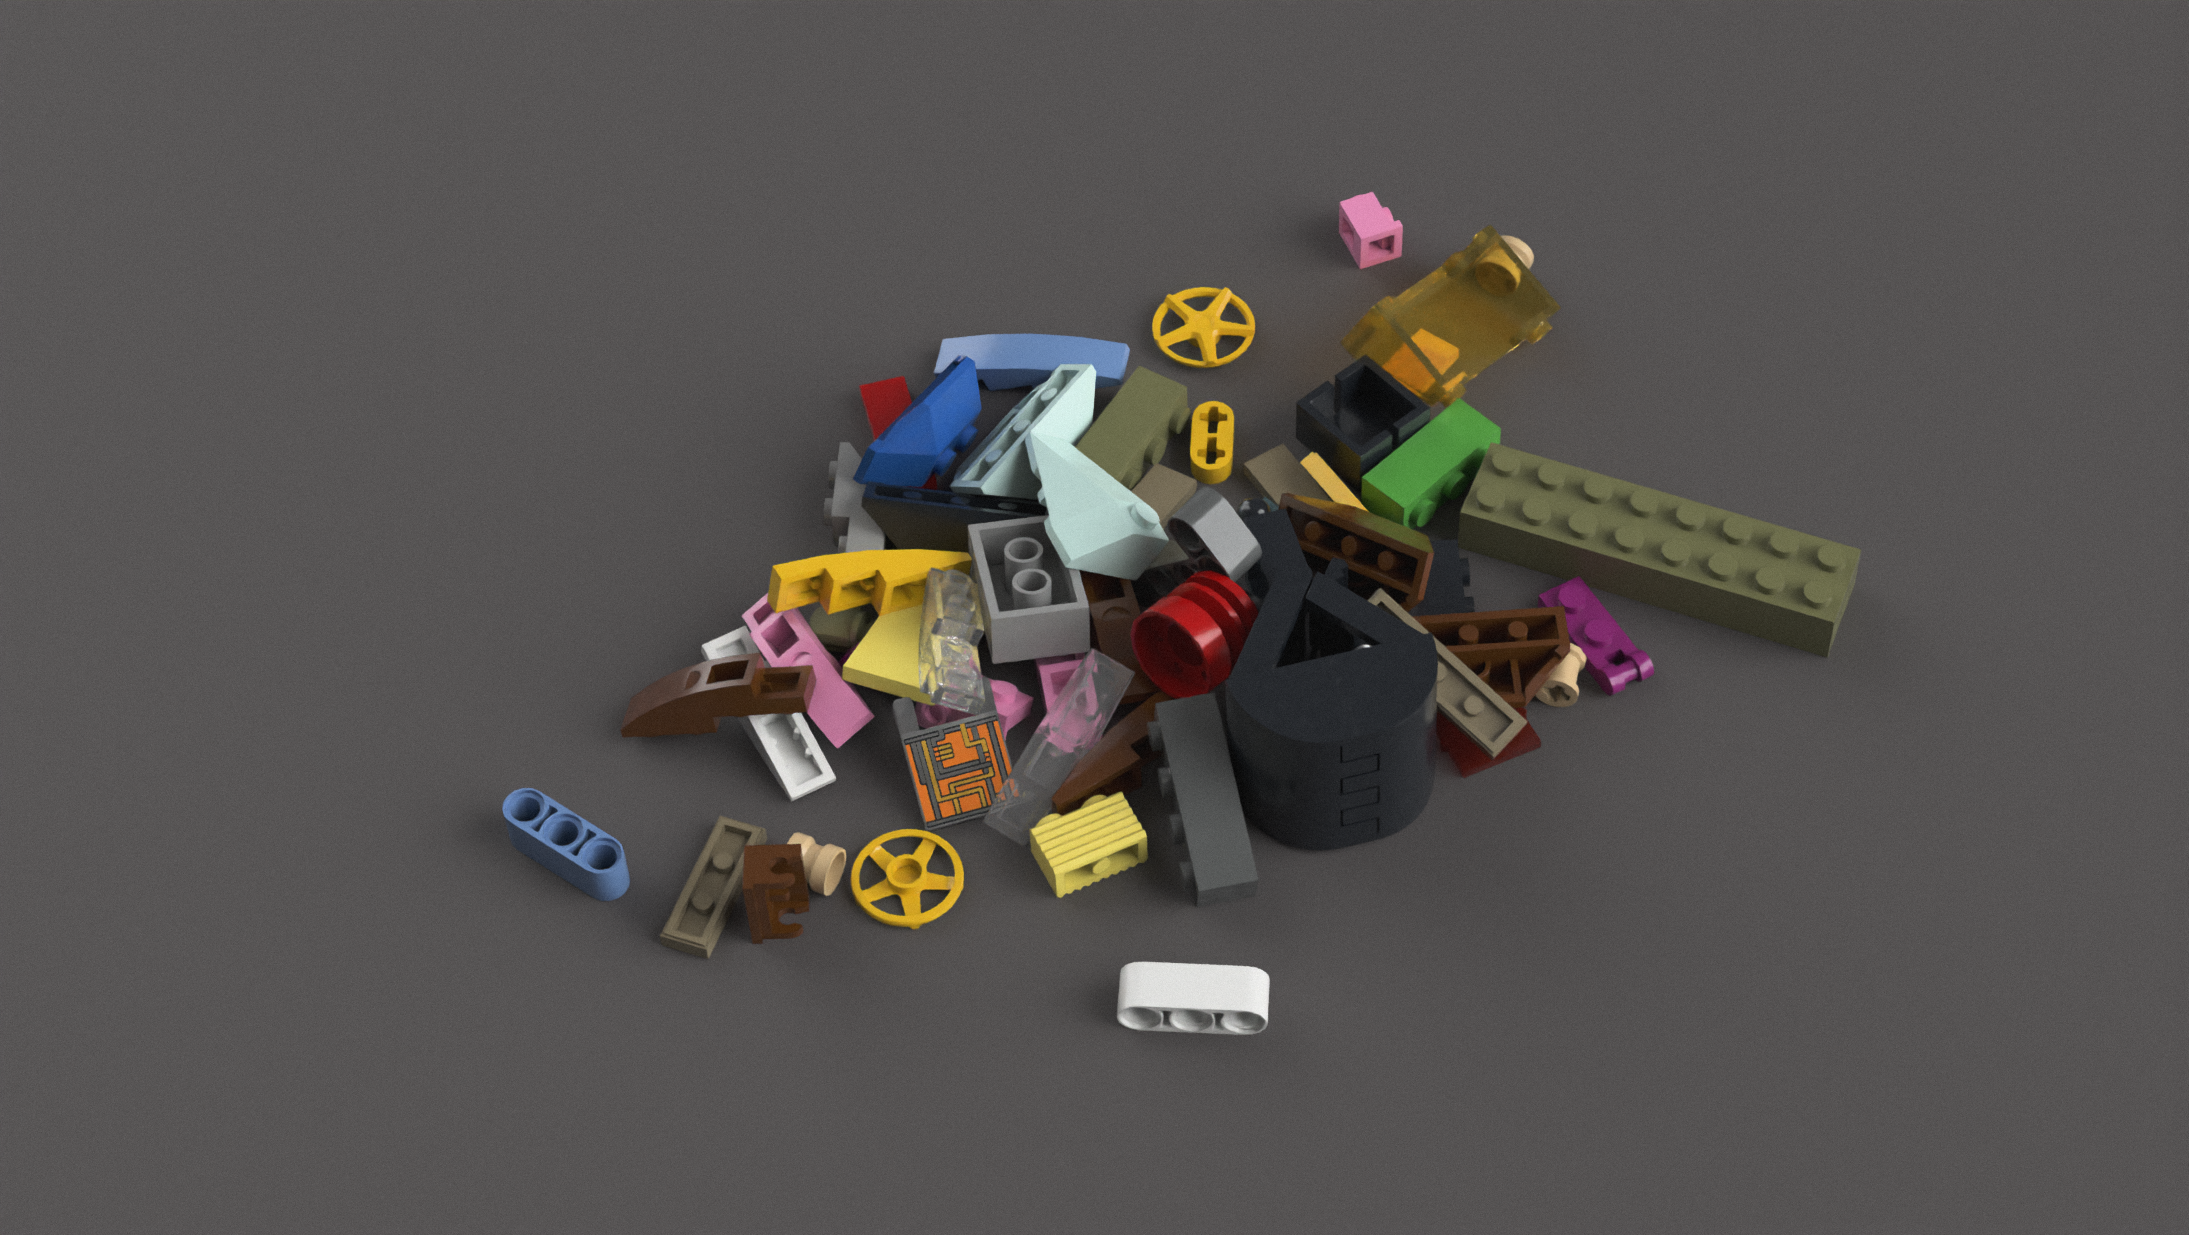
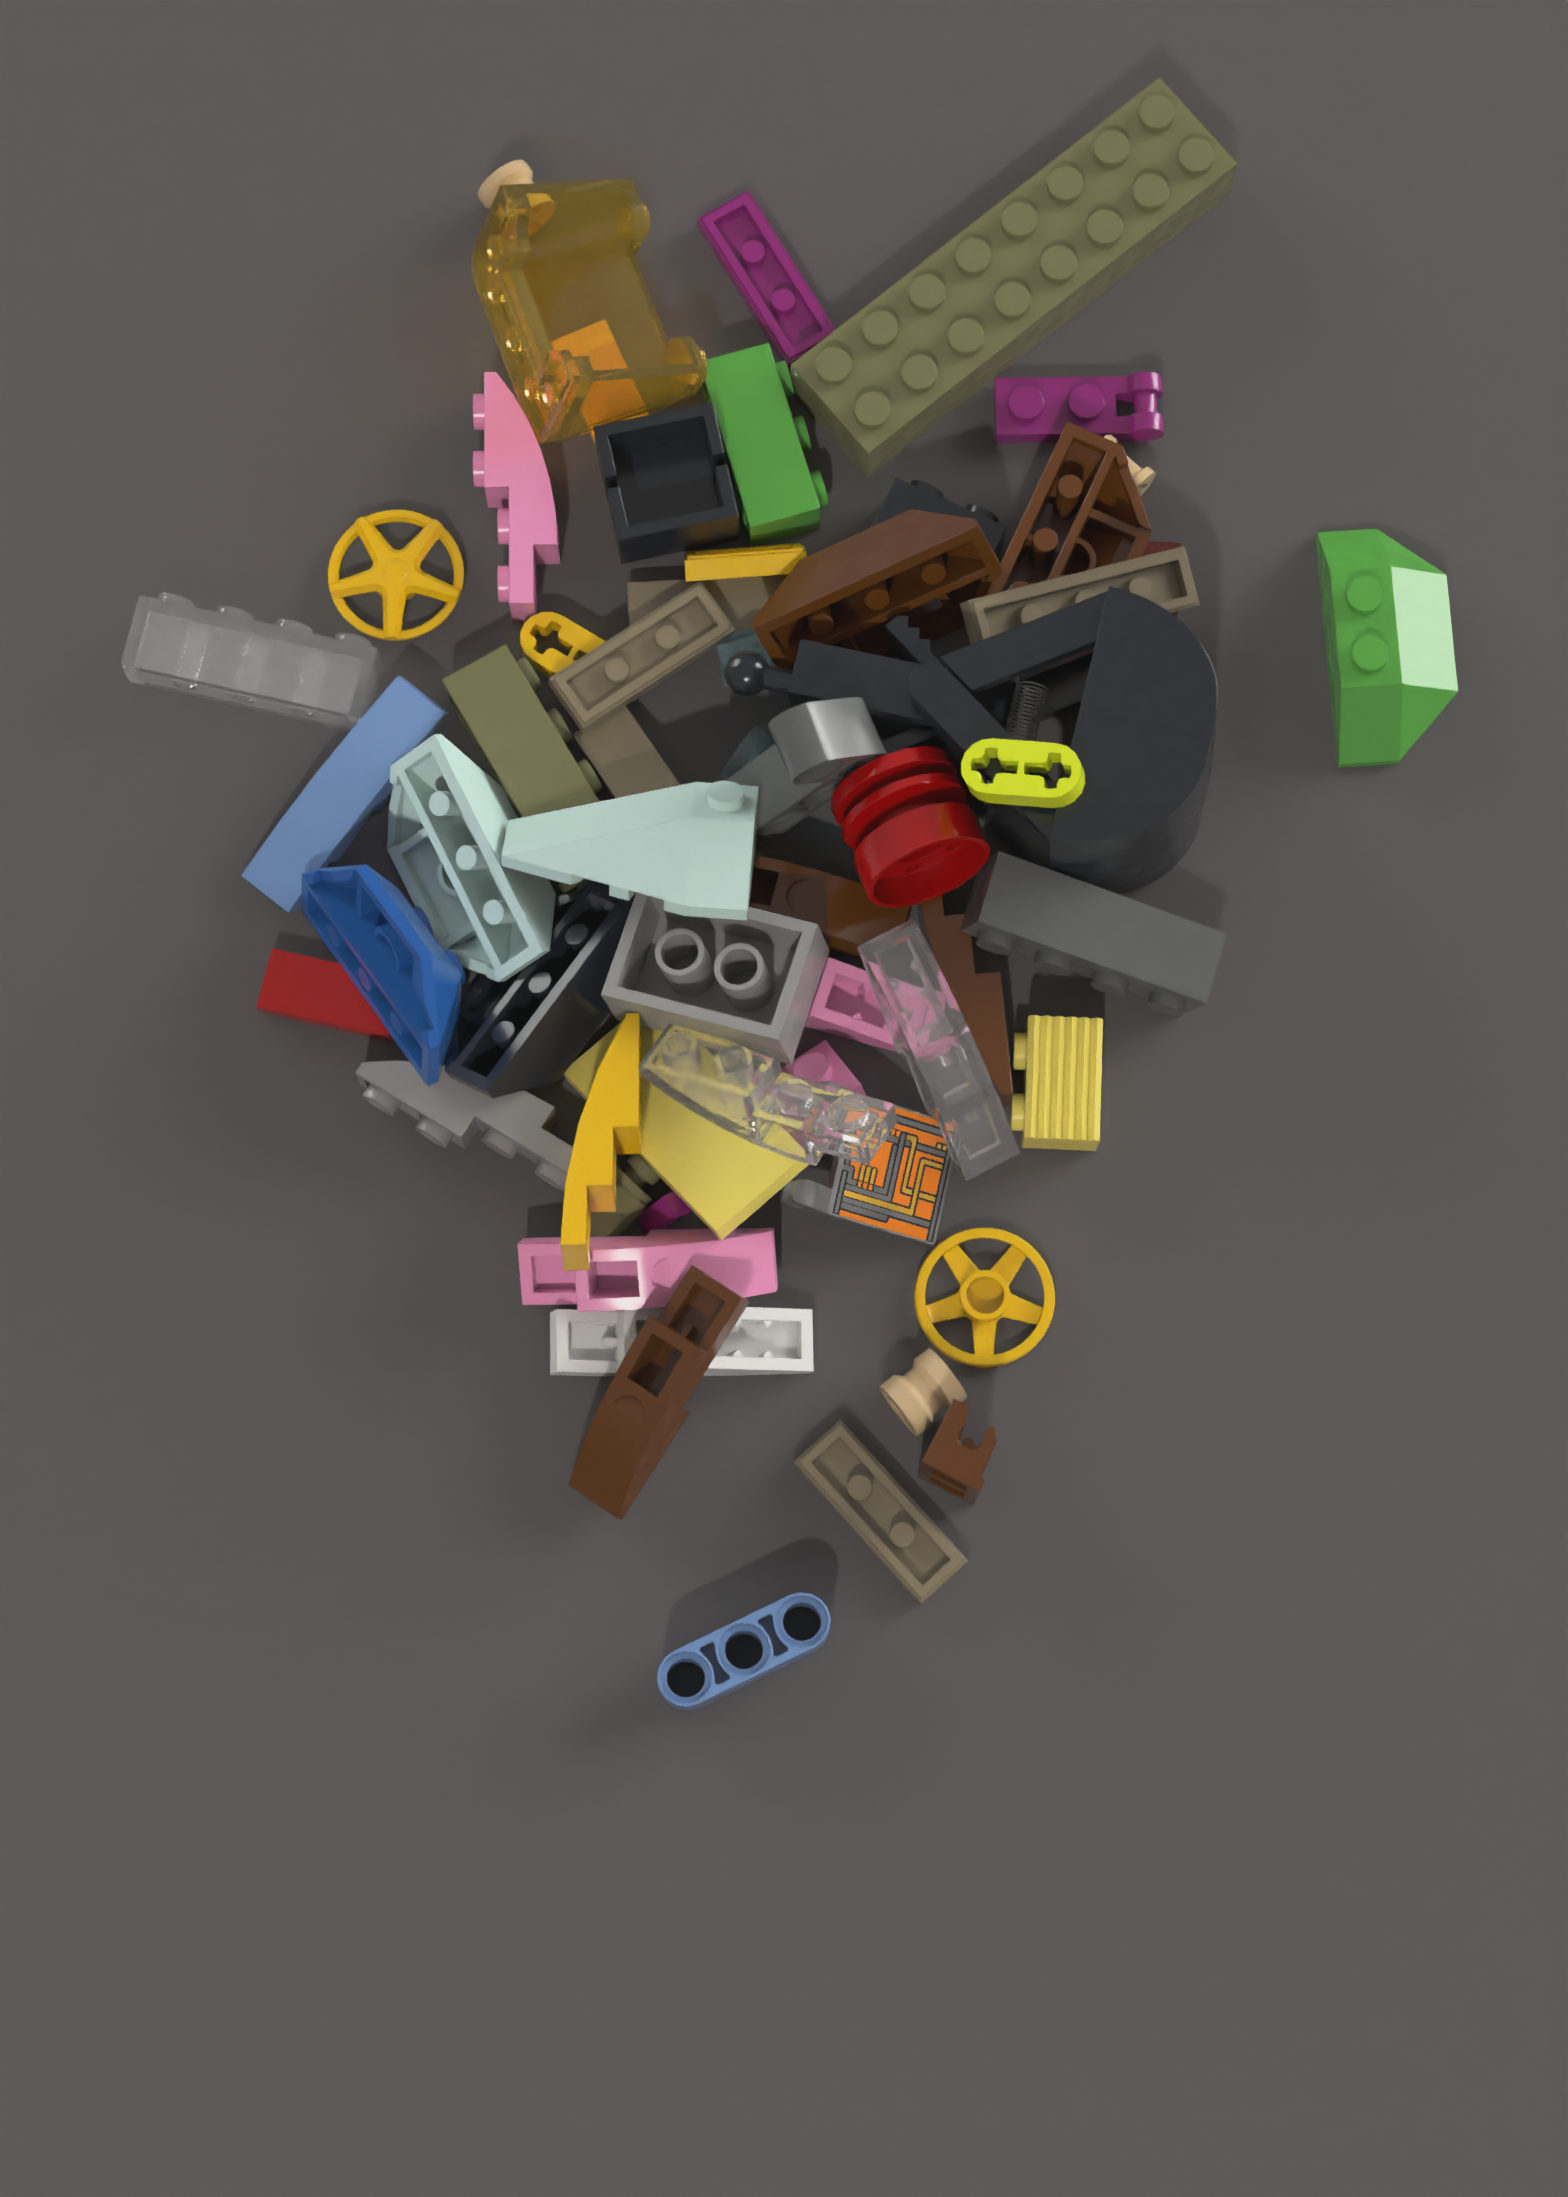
camera: 65 degrees left, 25 degrees up
white beam [1117,962,1270,1035] -> none
bright pink brick [1339,192,1403,269] -> none
none -> clear brick [121,593,383,731]
none -> bright pink slope [473,372,561,622]
none -> dark tan tile [548,581,735,733]
none -> magenta tile [697,191,836,371]
none -> neon yellow beam [961,738,1085,808]
none -> bright green wedge [1315,529,1458,768]

